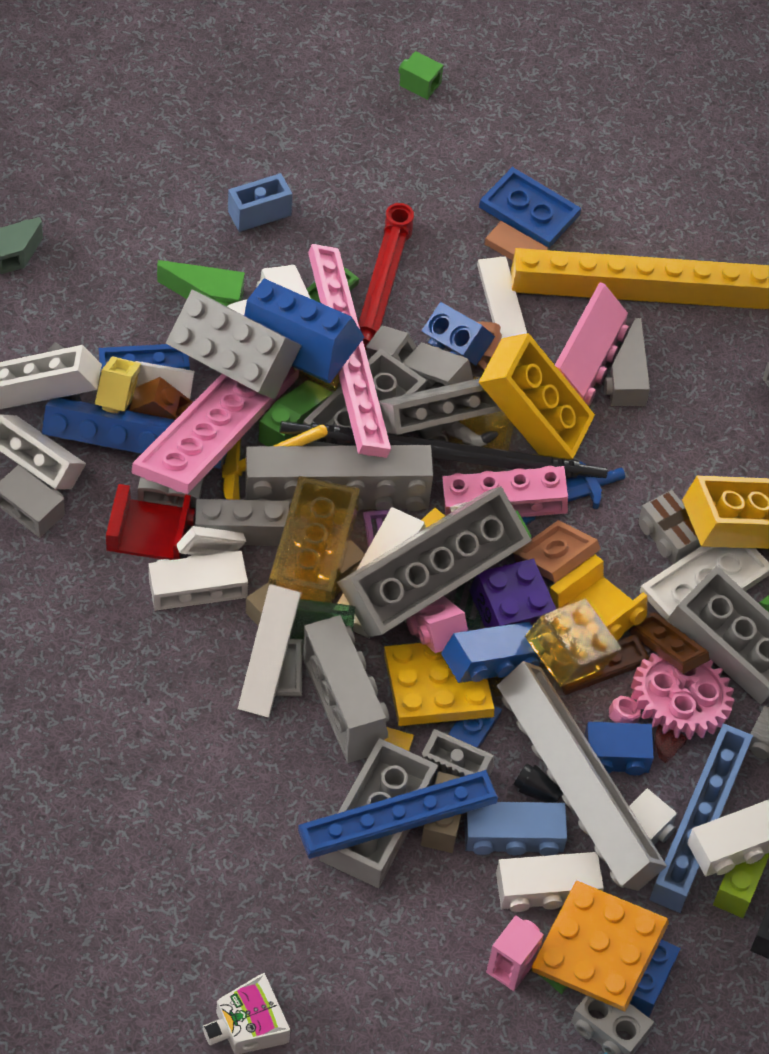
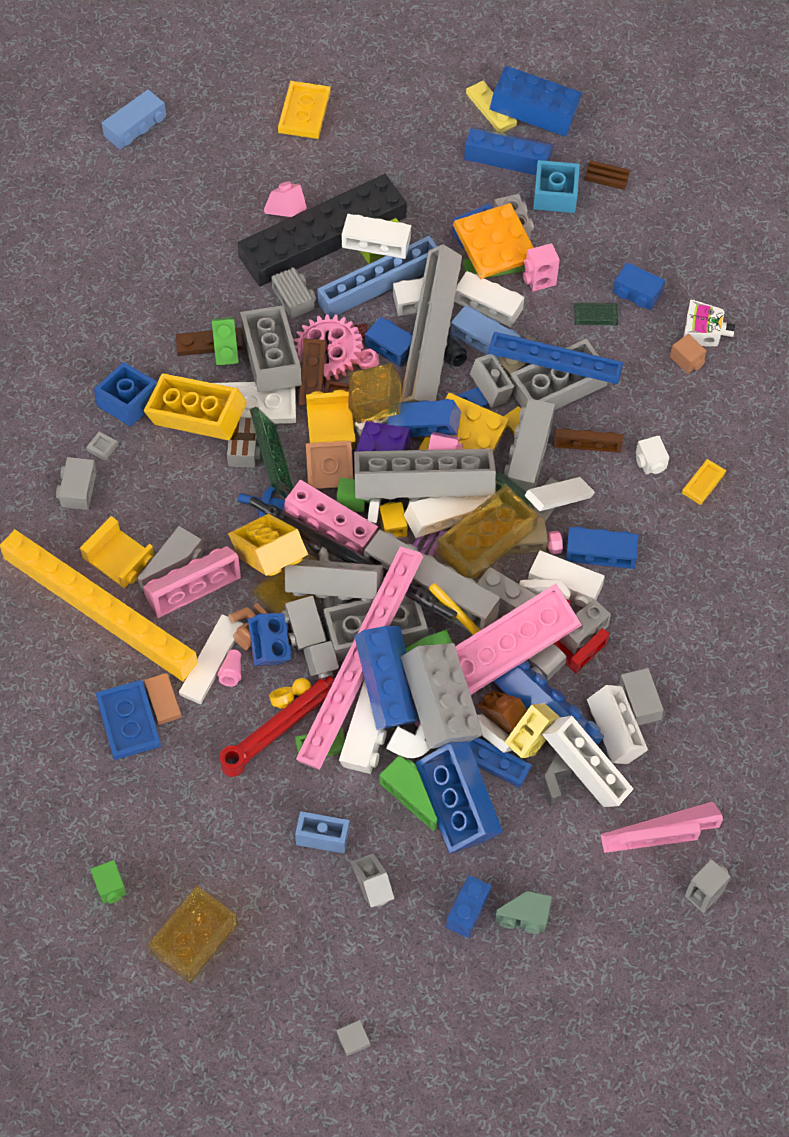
camera: 140 degrees left, 5 degrees up
none -> yellow panel [80,516,155,589]
none -> clear yellow brick [148,886,239,984]
none -> bright pink cone [218,650,241,686]
none -> clear green tile [249,406,294,499]
none -> yellow plate [269,678,311,709]
none -> light grey tile [336,1020,370,1057]
none -> light grey slope [350,853,394,908]
none -> blue slope [415,741,503,854]
none -> blue brick [446,875,492,939]
none -> bright pink tile [547,531,563,555]
none -> reddish brown plate [553,428,623,453]
none -> light grey brick [559,599,611,655]
none -> blue brick [565,526,638,569]
none -> clear green tile [574,303,618,326]
none -> blue brick [613,262,665,310]
none -> white brick [636,436,669,474]
none -> nougat brick [670,334,706,374]
none -> yellow tile [682,459,726,505]

